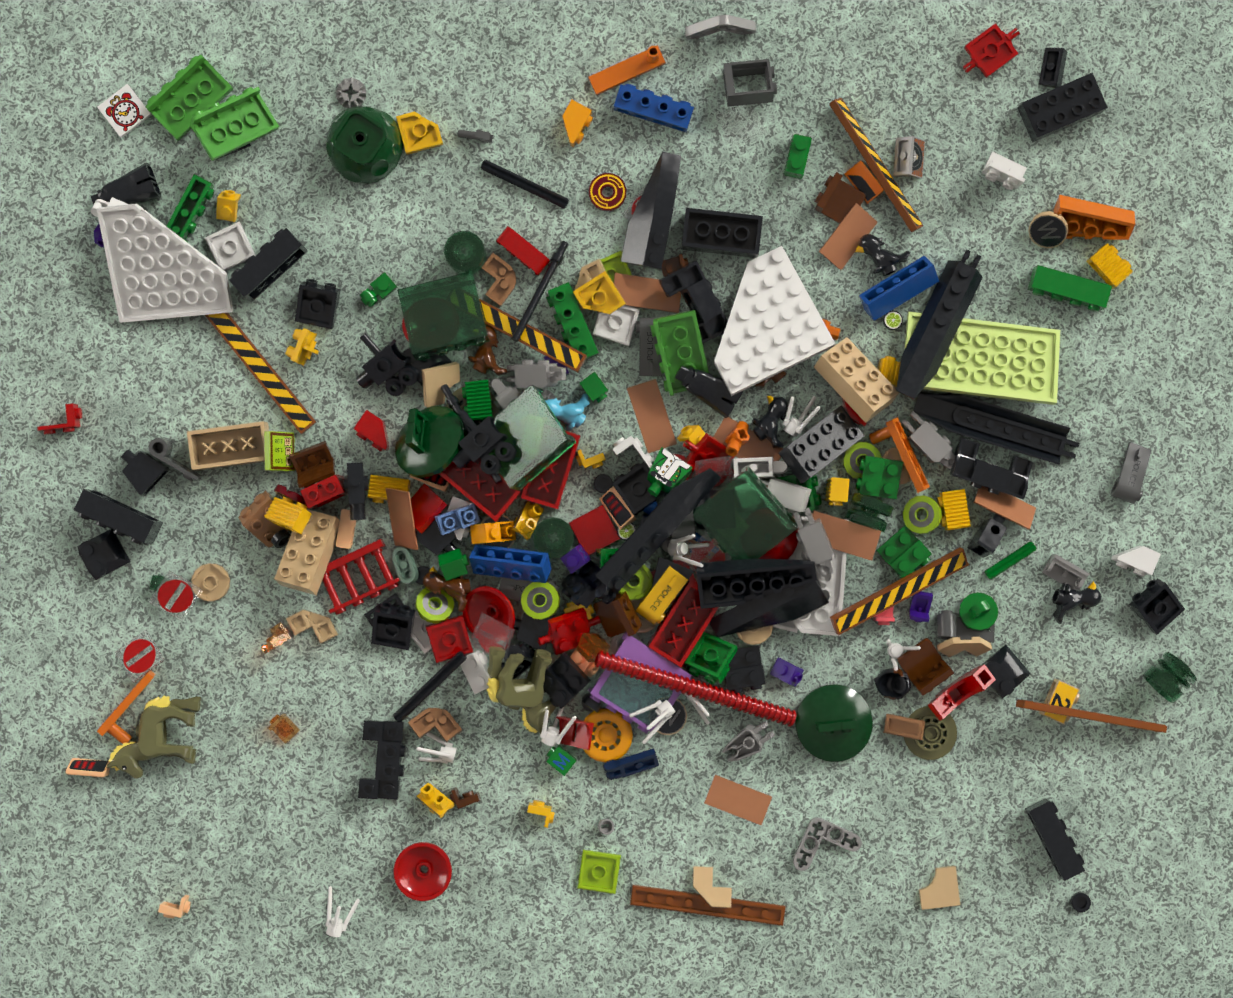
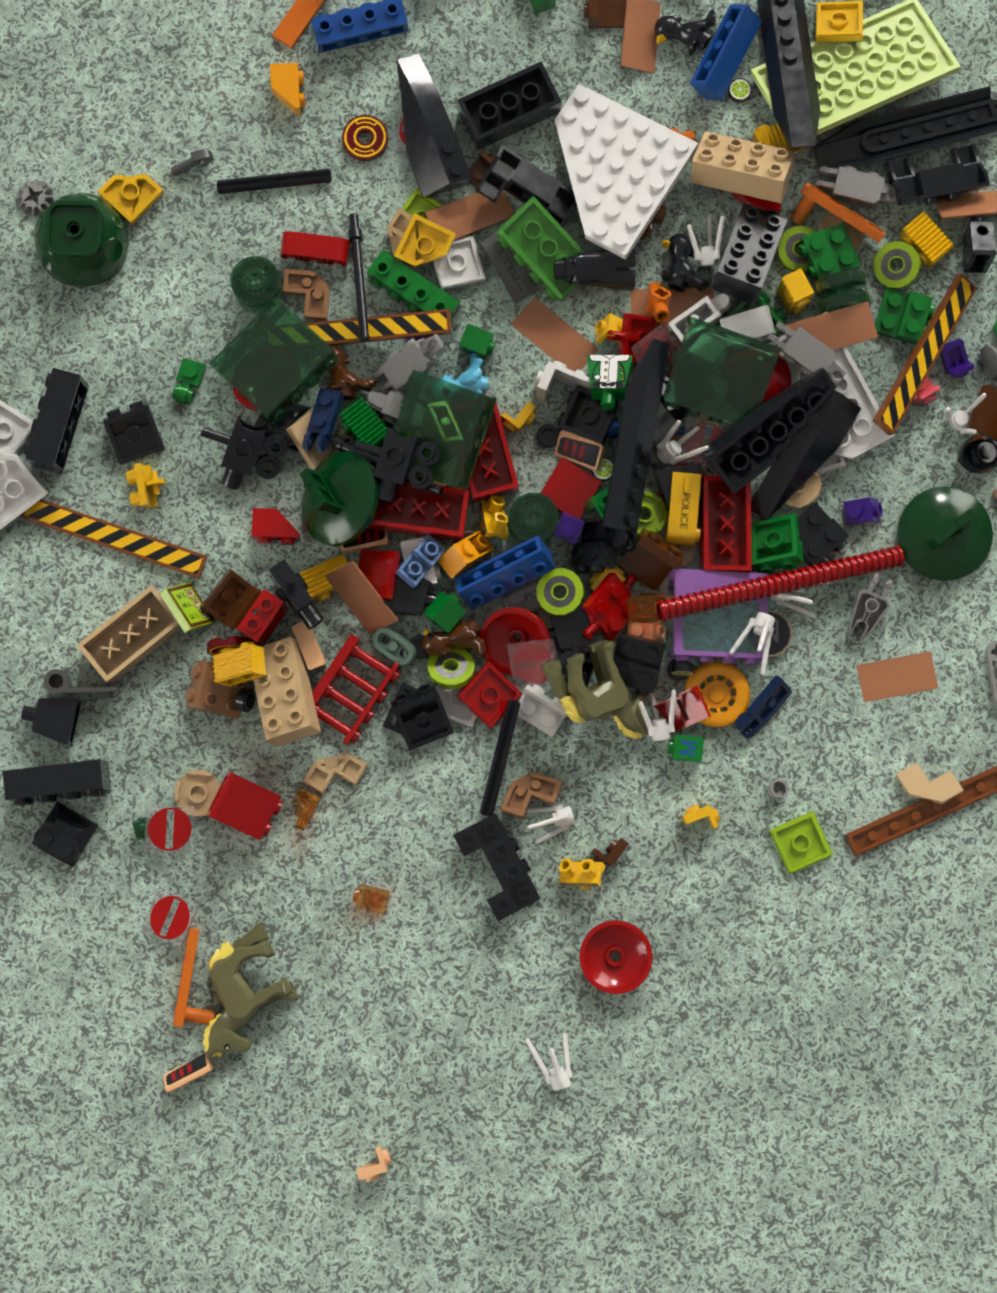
camera: 35 degrees left, 5 degrees down
none -> red slope [207,771,283,840]
none -> dark blue hinge [302,388,344,453]
none -> yellow tile [816,1,863,43]

